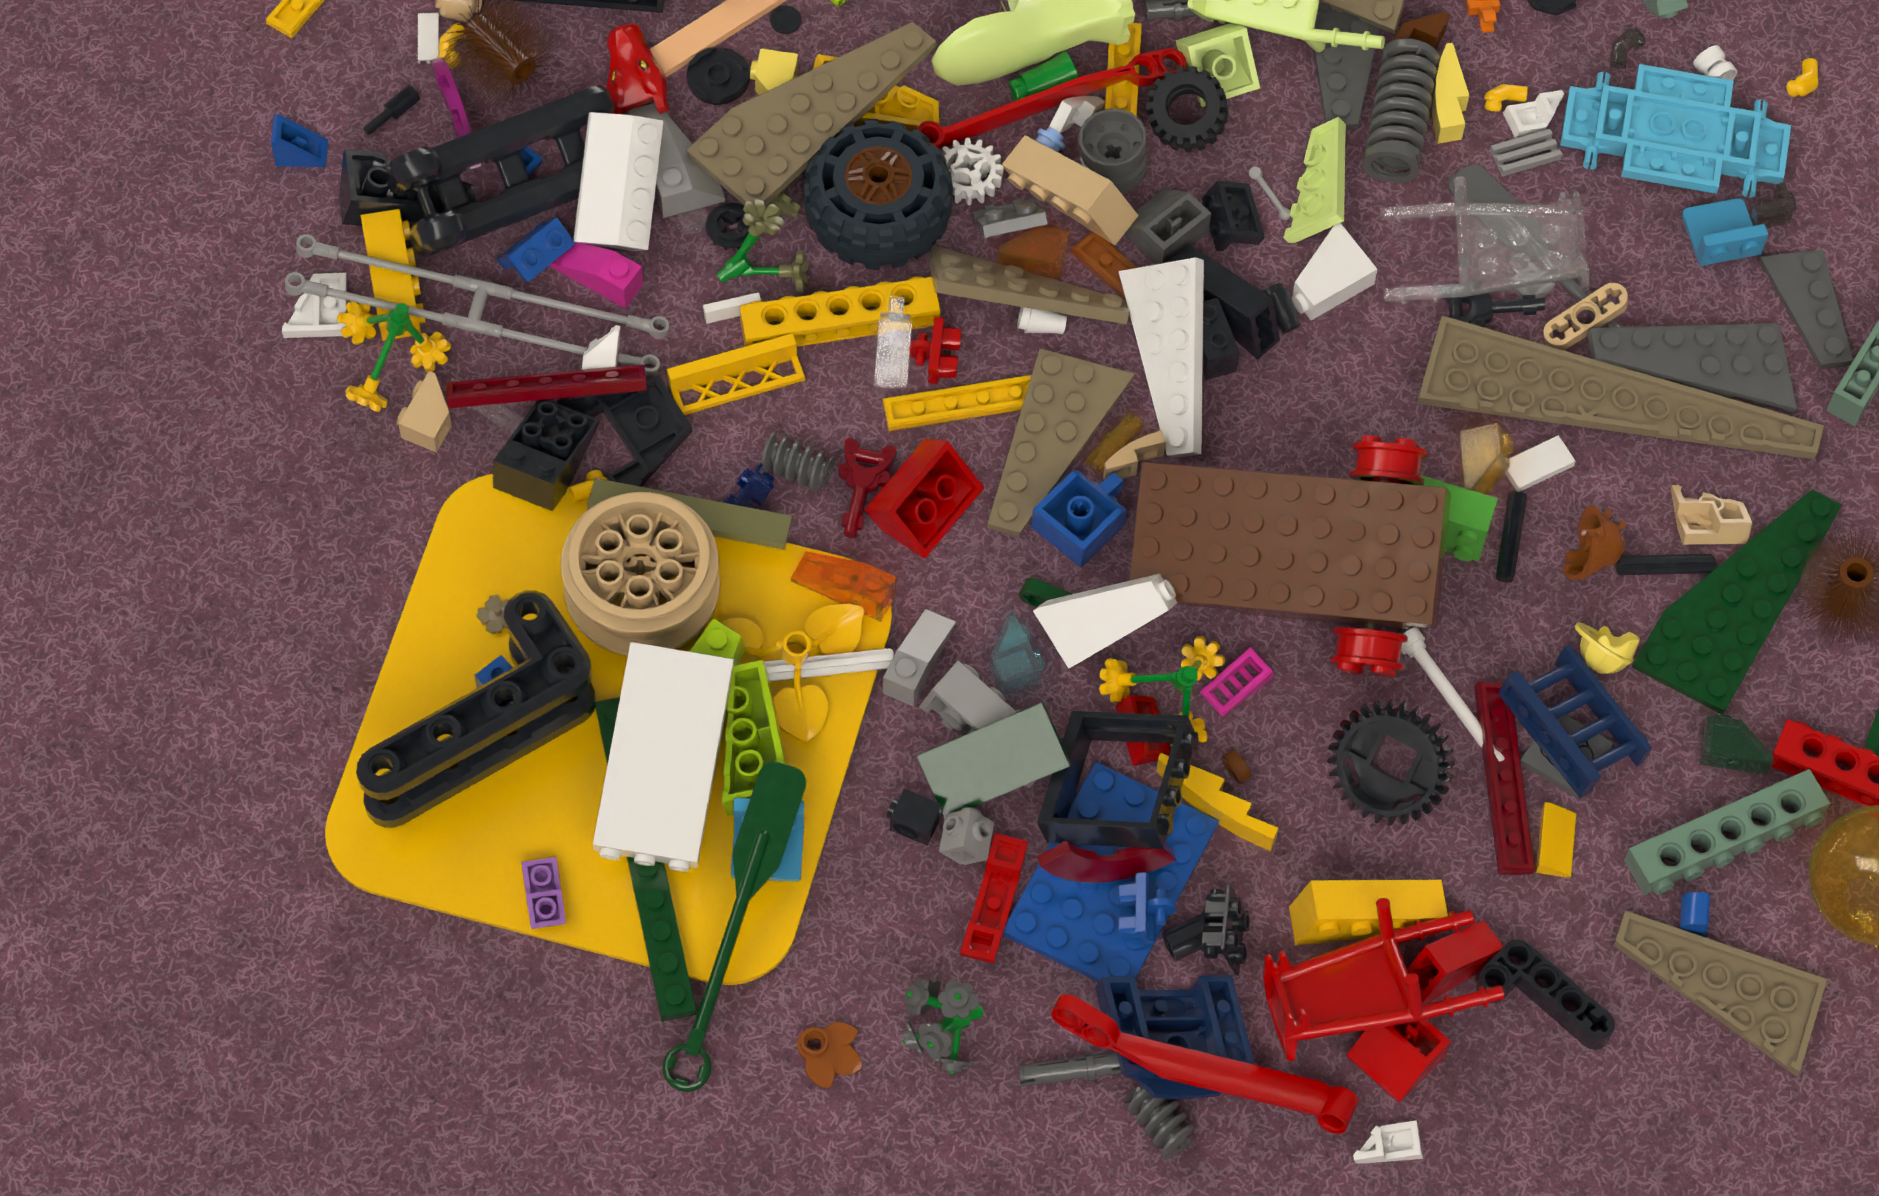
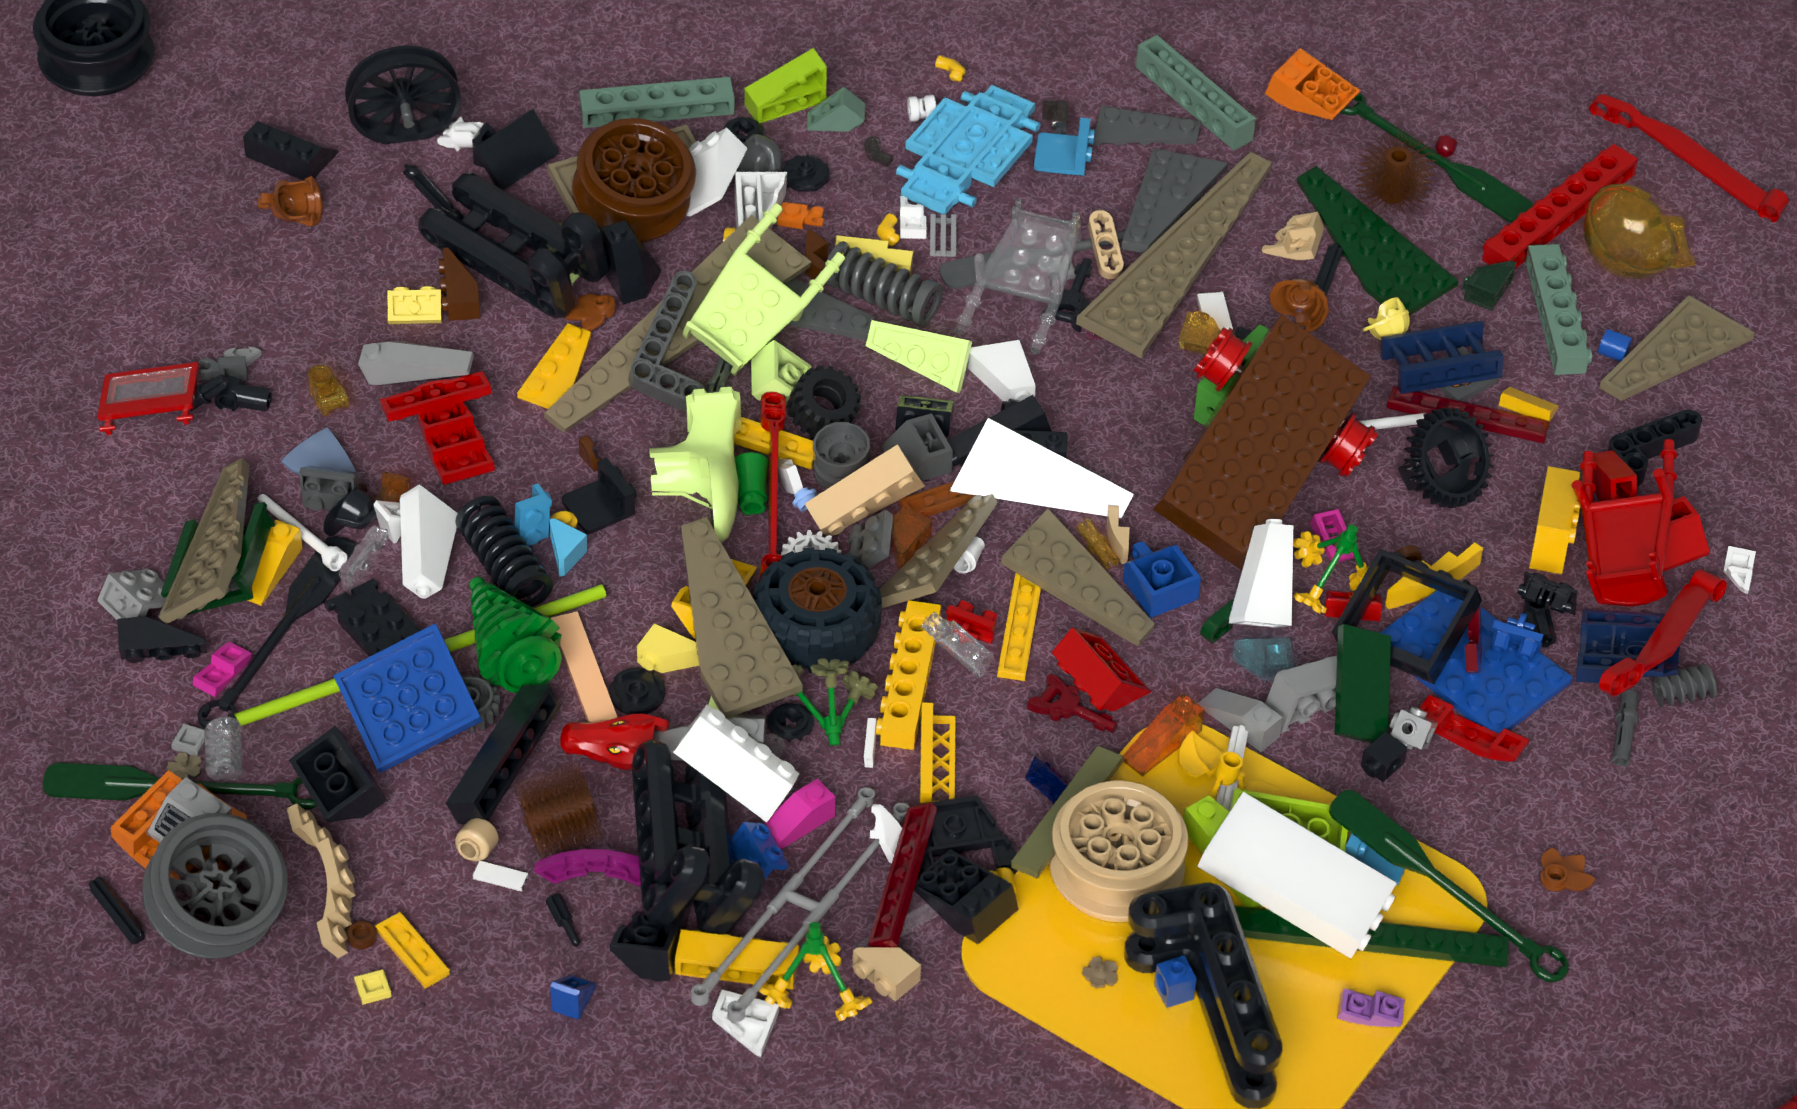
camera: 70 degrees left, 15 degrees down
yellow arm [439,23,465,69] -> none
dark grey piece [761,431,837,493] -> none
black piece [770,6,801,34] -> none
dark grey plant [902,978,983,1074] -> none
light grey hinge [1249,167,1291,220] -> none

